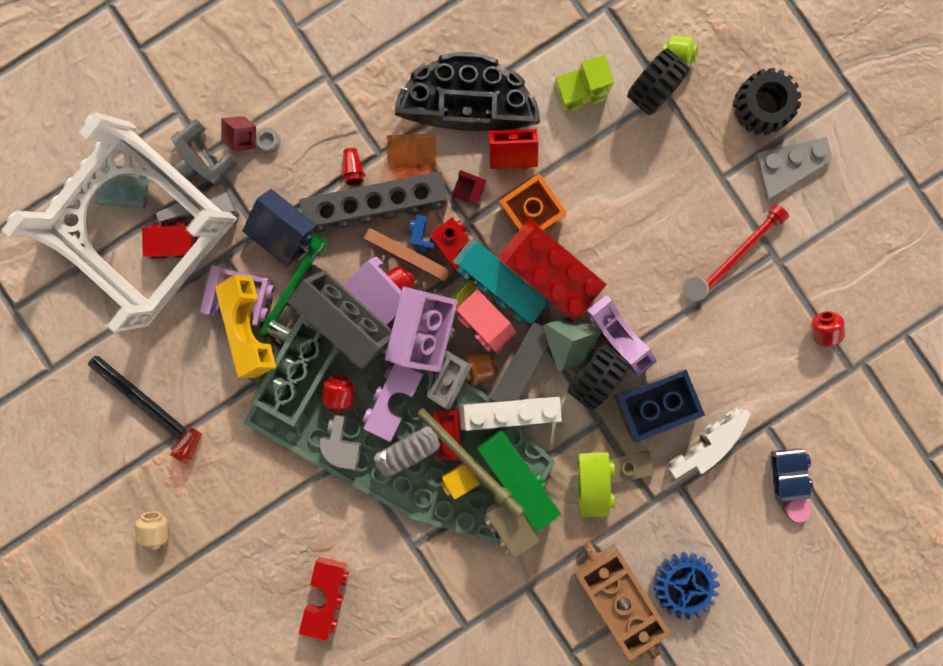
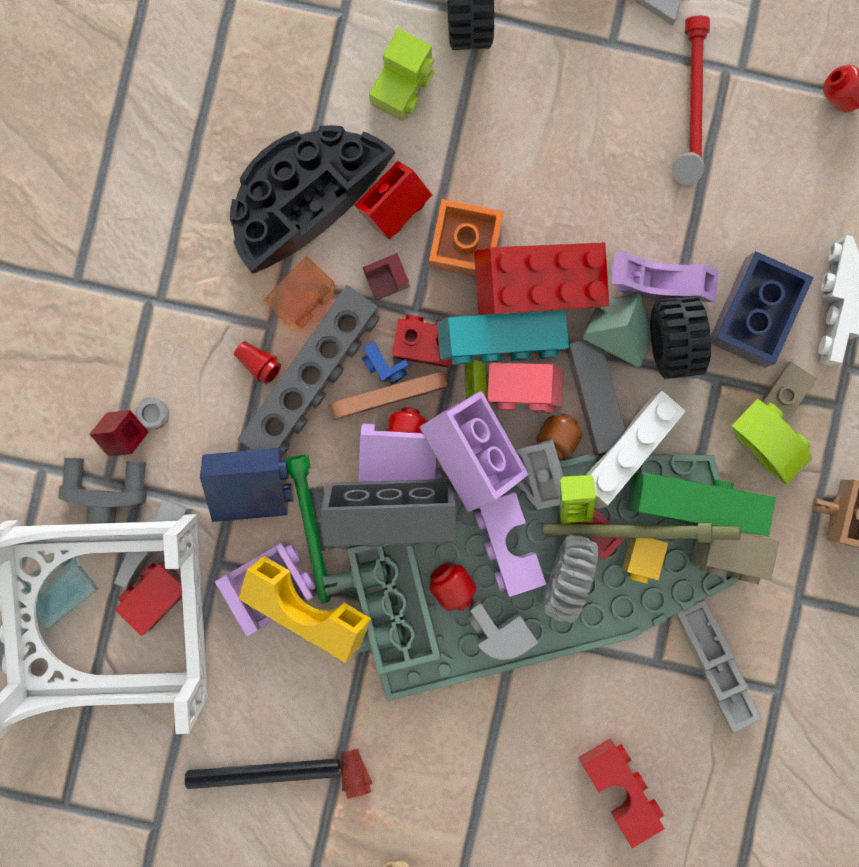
camera: 40 degrees left, 0 degrees up
none -> lime slope [560,475,596,524]
none -> light grey slope [676,600,762,733]

